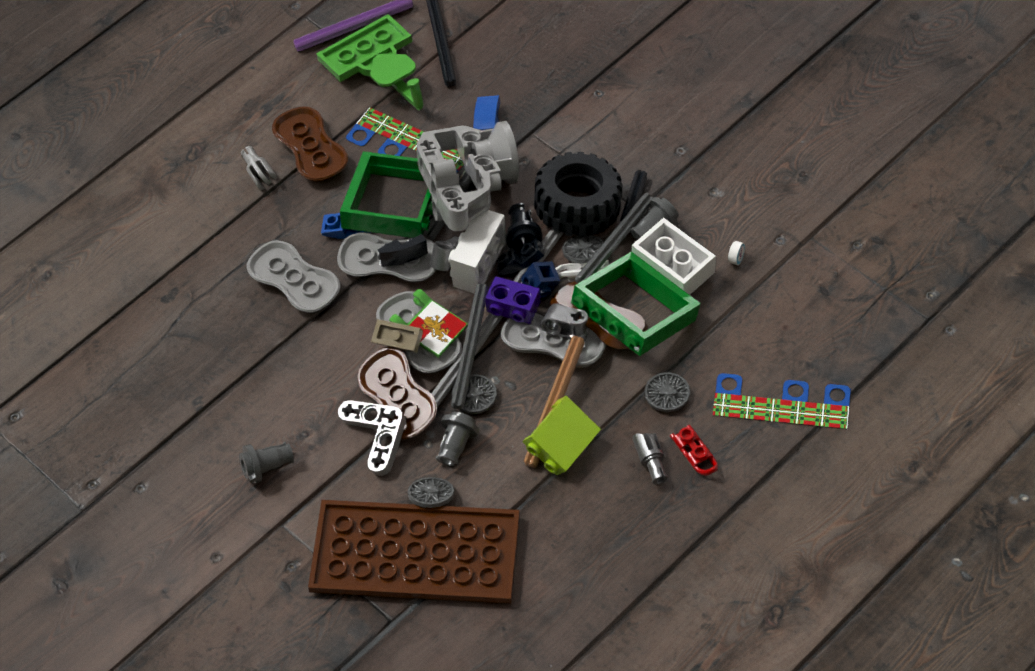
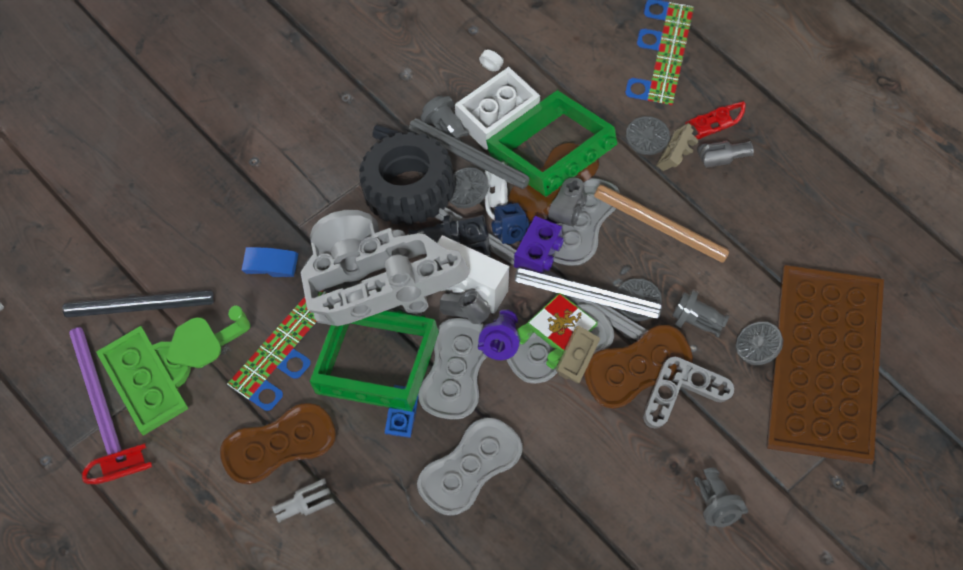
camera: 90 degrees left, 5 degrees up
black slope [377,234,428,267] -> none
lime panel [522,396,601,475] -> none
none -> red piece [82,443,152,484]
none -> dark purple piece [478,310,520,360]
none -> dark tan plate [656,123,698,171]

